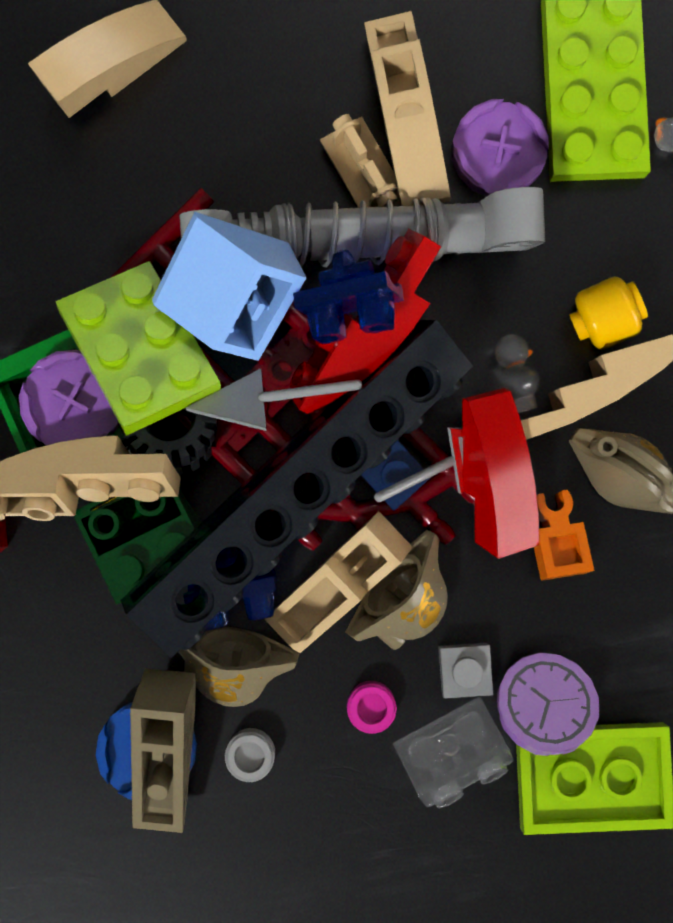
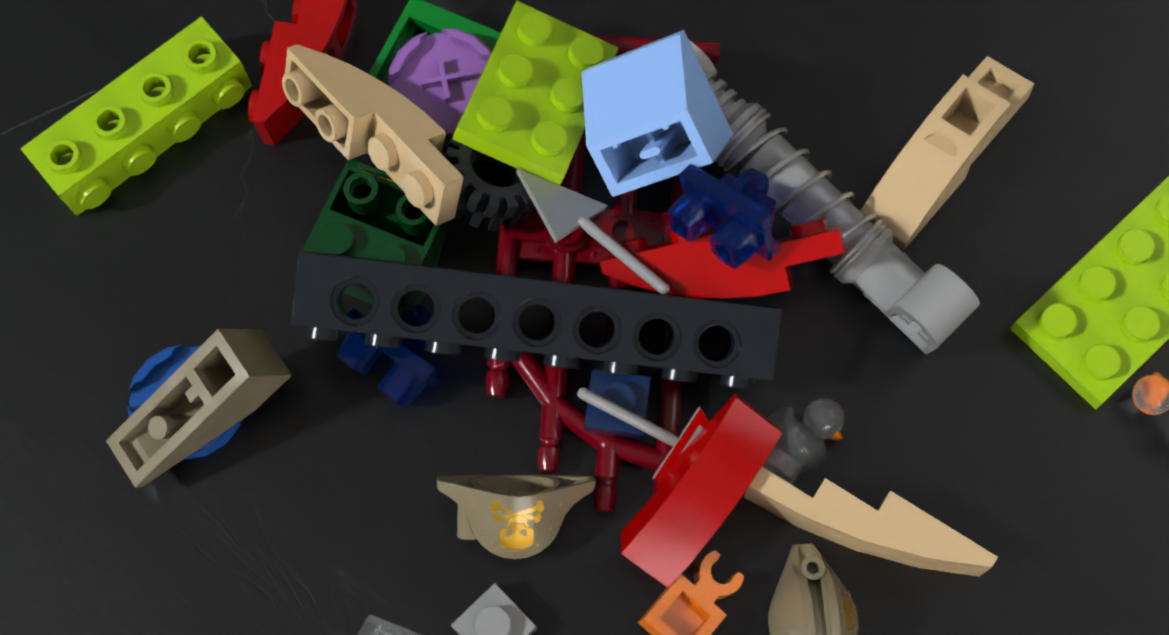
camera: 55 degrees right, 15 degrees down
dark tan hat [178,626,300,707] -> none
light grey tile [225,728,275,782] -> none
tan slope [265,511,413,653] -> none
tan hinge [320,114,401,208] -> none
dark pink tile [347,681,397,734] -> none
medium lavender tile [452,99,549,196] -> none
yellow head [569,276,648,350] -> none

